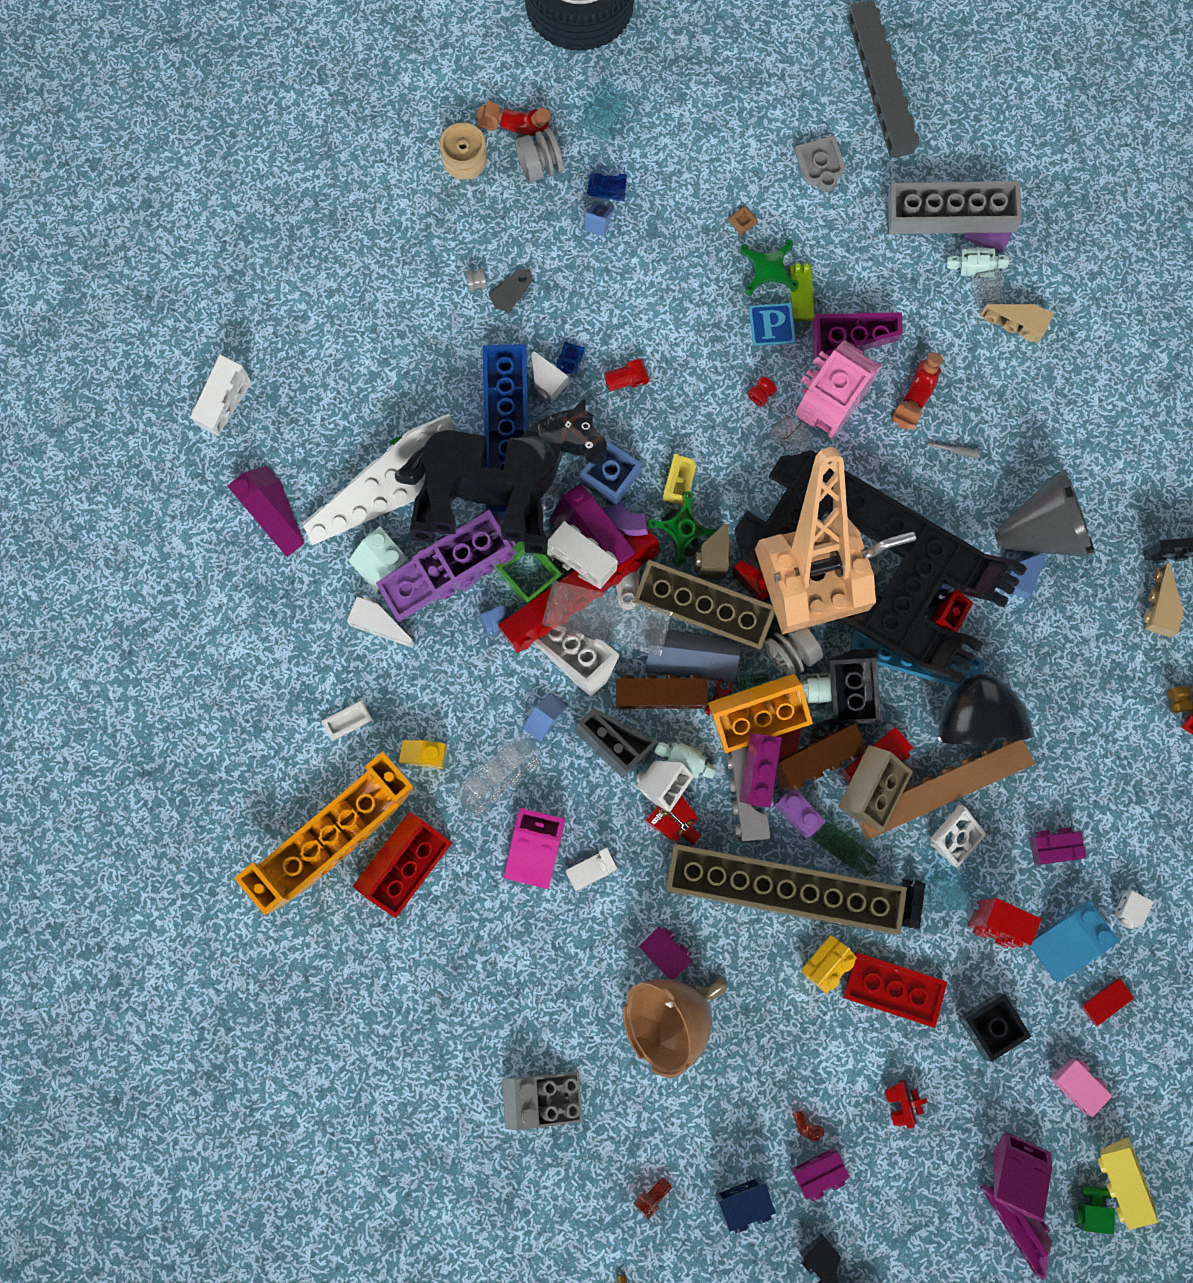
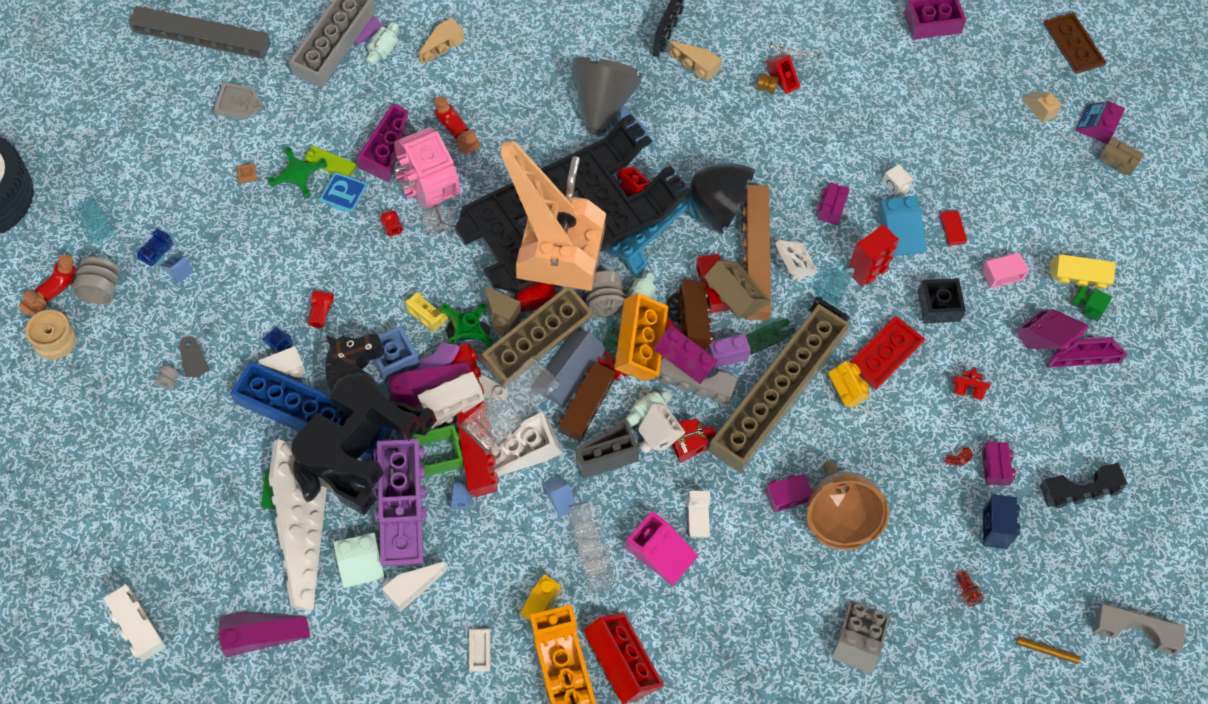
camera: 65 degrees left, 15 degrees down
black slope [829,648,881,725] -> none
light grey piece [927,442,980,459] -> none
clear piece [970,268,1005,308] -> none

